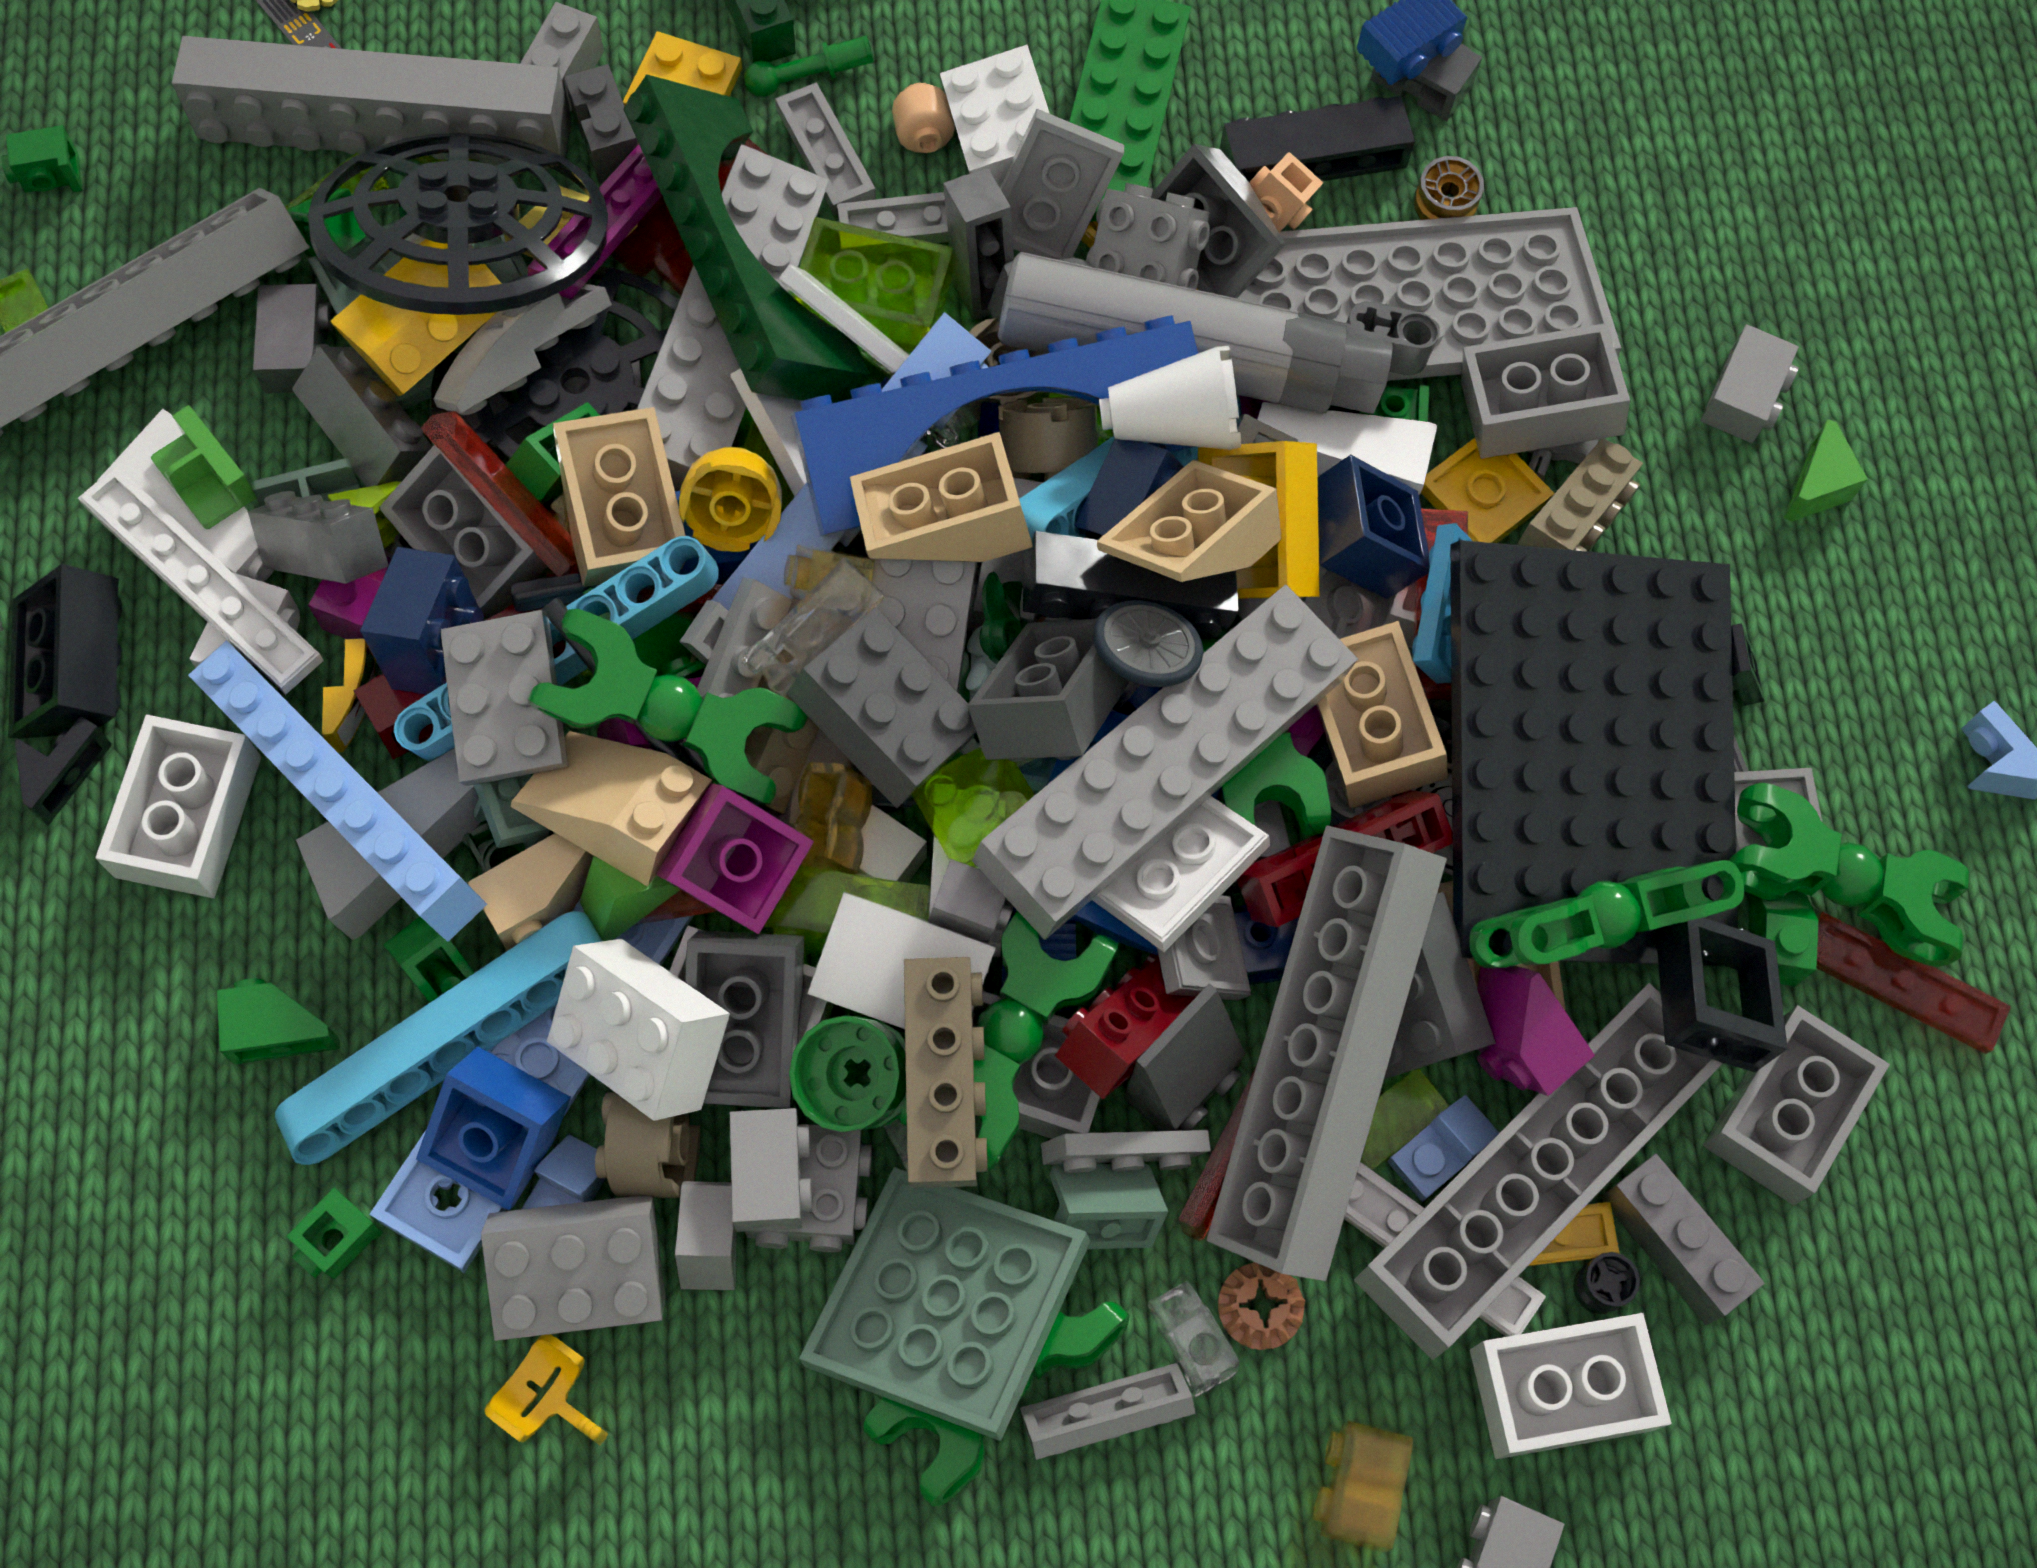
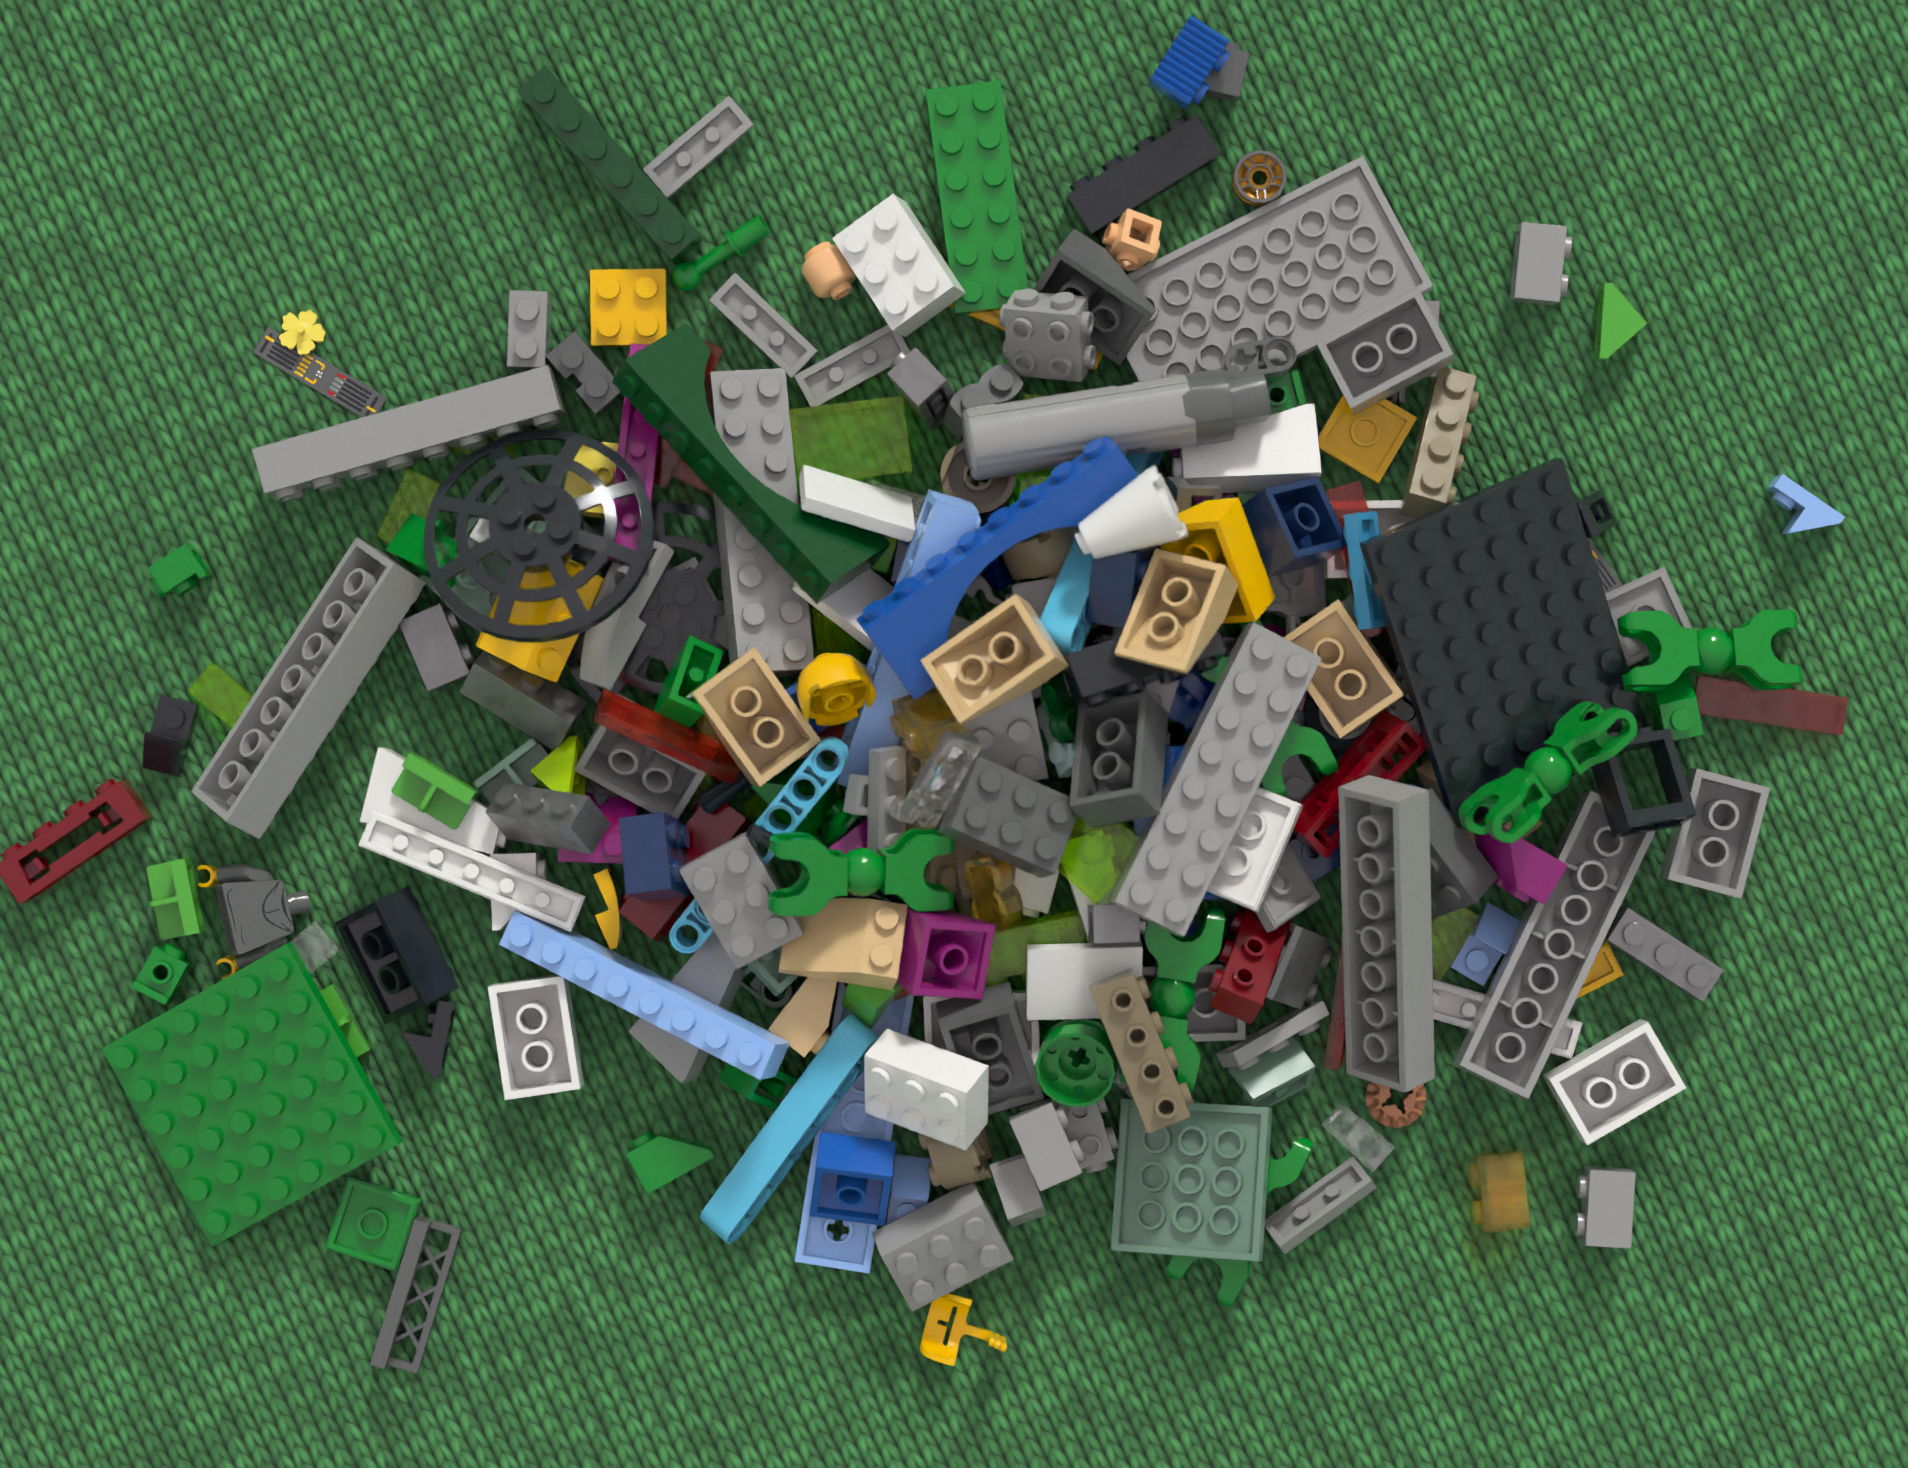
camera: 15 degrees left, 20 degrees up
green brick [286,1187,384,1280] -> none
light grey plate [1000,109,1124,259] -> none
dark grey wheel [1093,600,1203,687] -> none
black wheel [1573,1252,1640,1315] -> none

